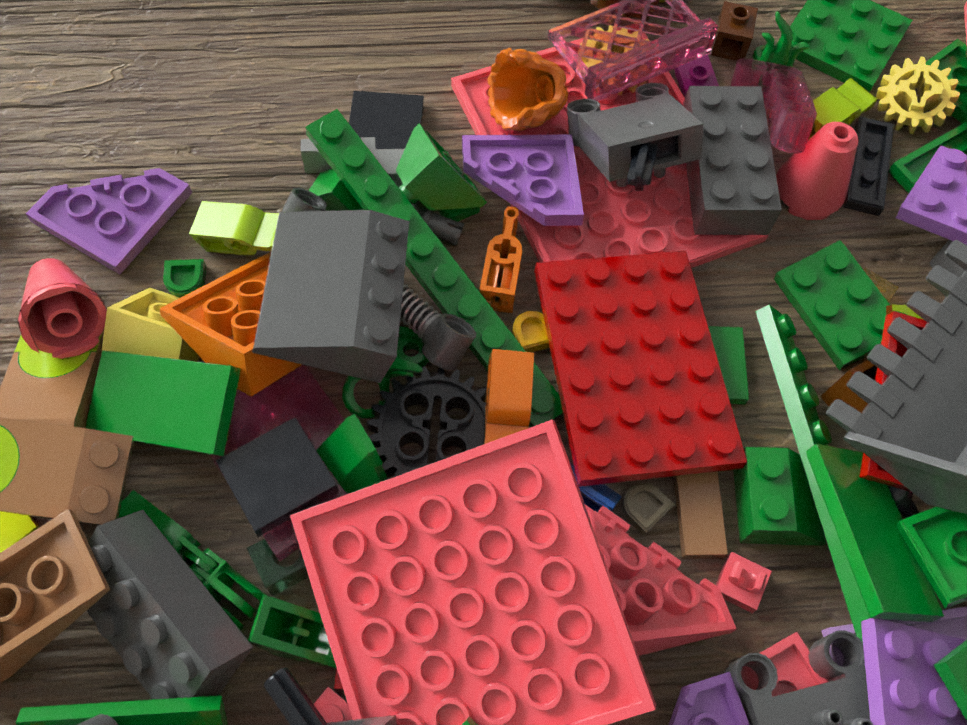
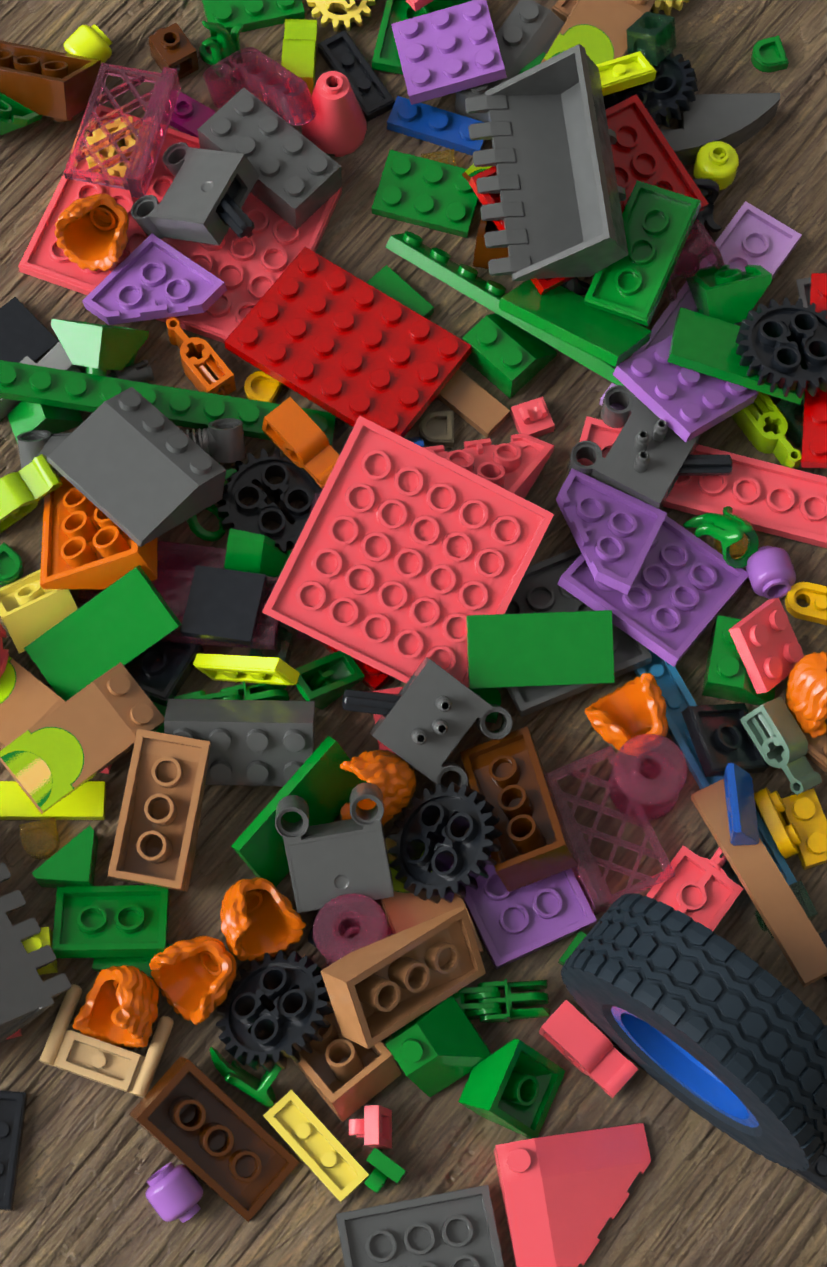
camera: 45 degrees left, 5 degrees up
none -> black tile [124,633,204,707]
none -> neon yellow tile [193,653,300,686]
none -> blue plate [387,96,486,155]

